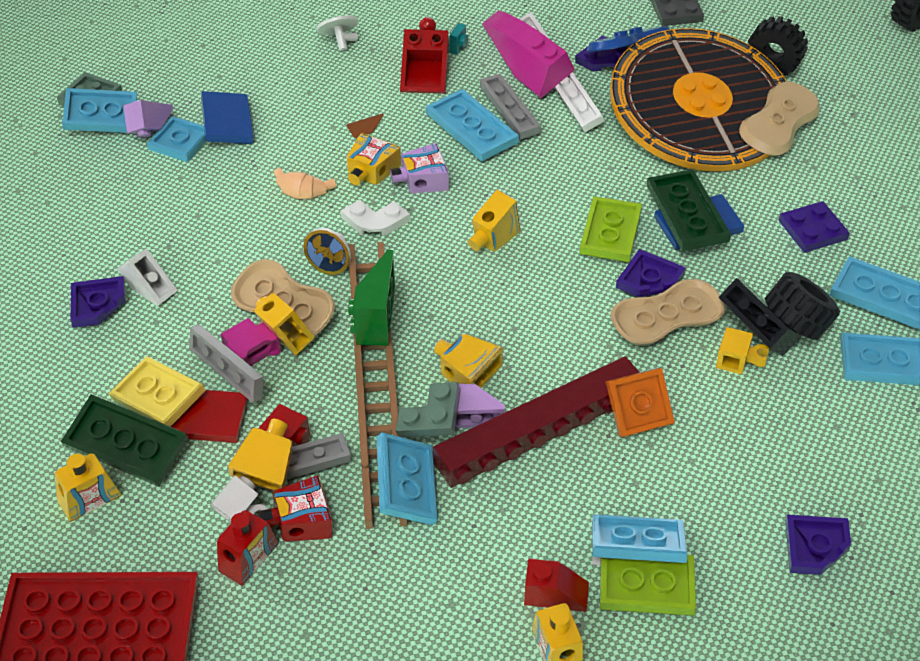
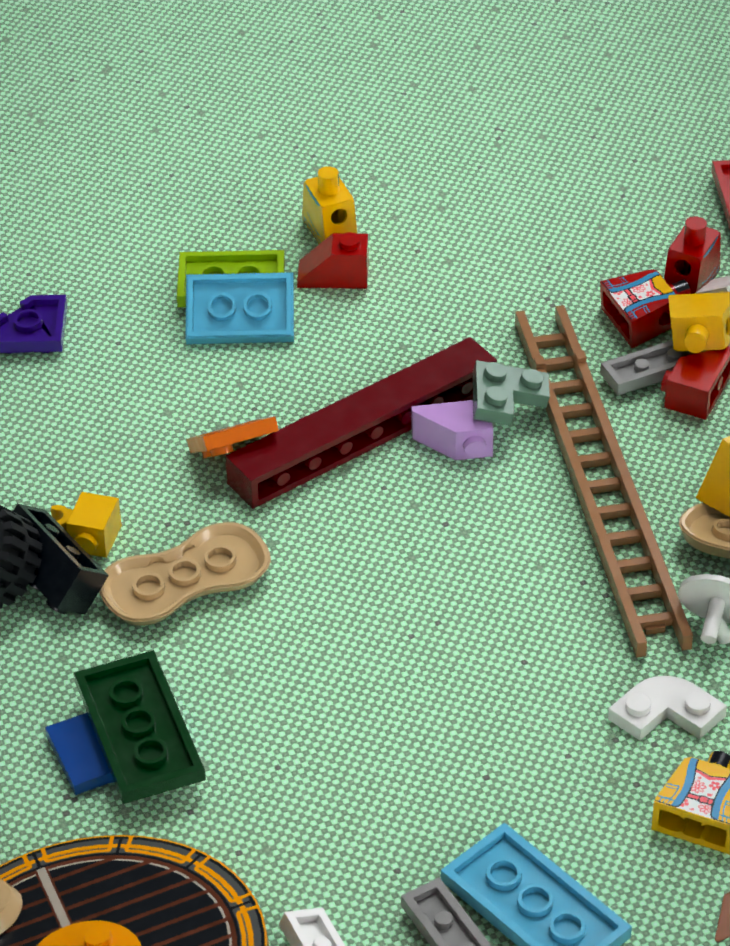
camera: 175 degrees right, 5 degrees down
green slope [348,250,395,346] -> none
medium azure tile [376,432,438,525] -> none
lavender torso [390,143,449,193] -> none
yellow torso [434,334,503,388] -> none
yellow torso [467,189,521,251] -> none
lime plate [579,196,642,262] -> none
dark purple plate [616,249,686,297] -> none

